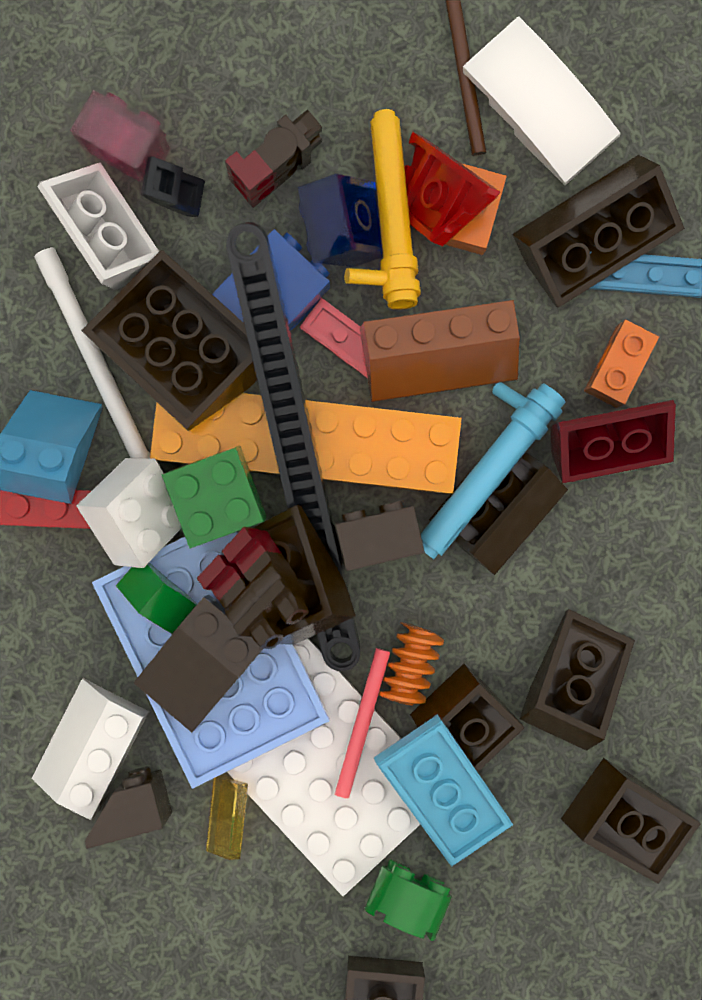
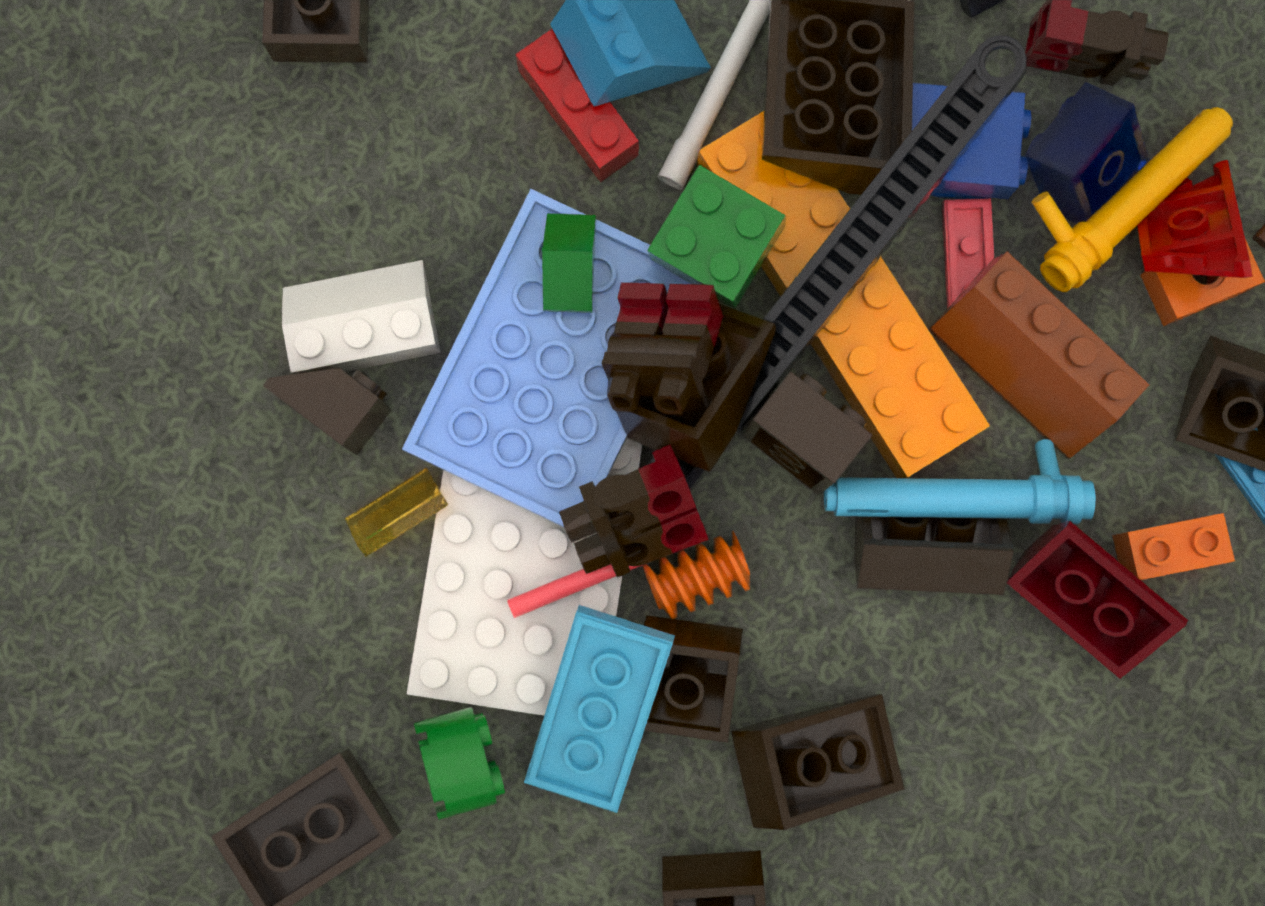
camera: 50 degrees right, 5 degrees down
white brick [77,458,182,568] -> none
dark brown slope [134,595,264,733] -> none
none -> dark brown hips [559,445,709,577]

